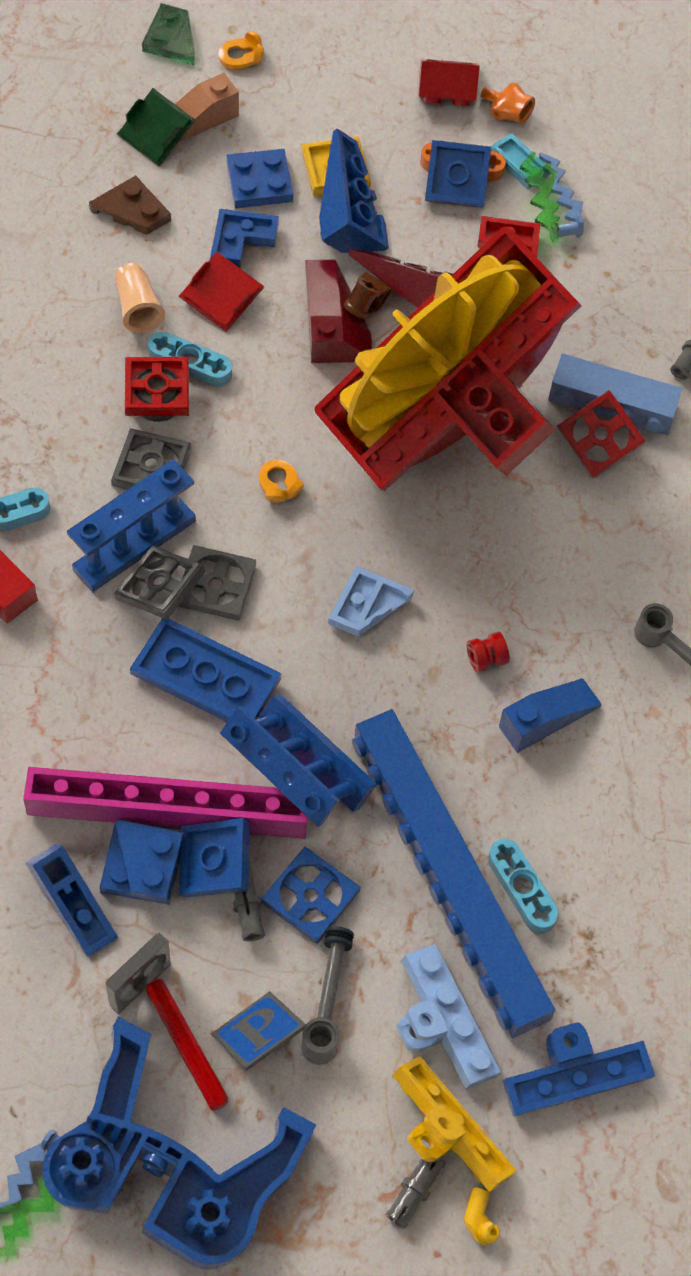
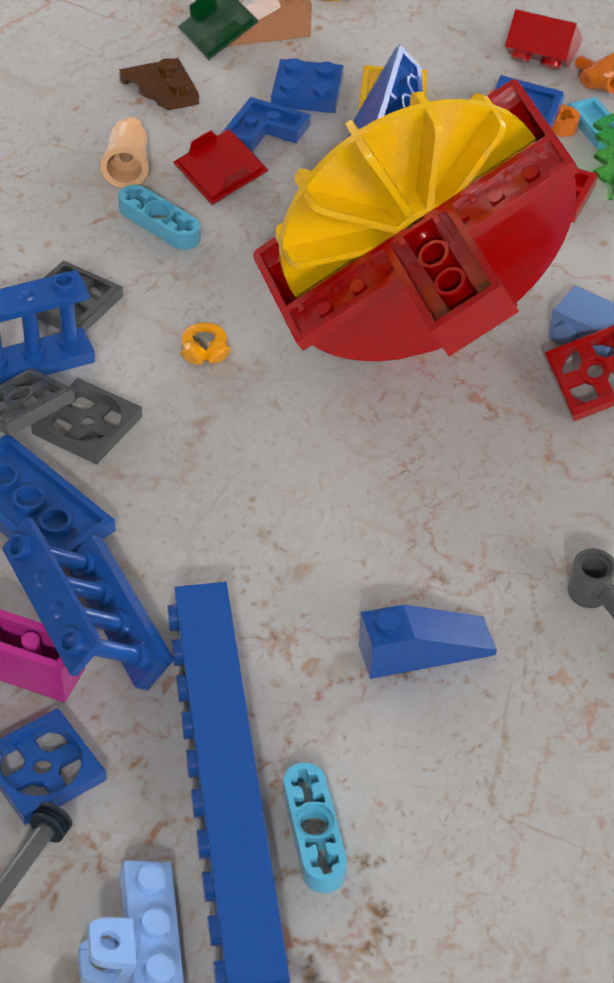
camera: 20 degrees right, 15 degrees down
red piece [125,357,189,422] -> none
light blue wing [328,566,414,637] -> none
red wheel [466,631,510,673] -> none

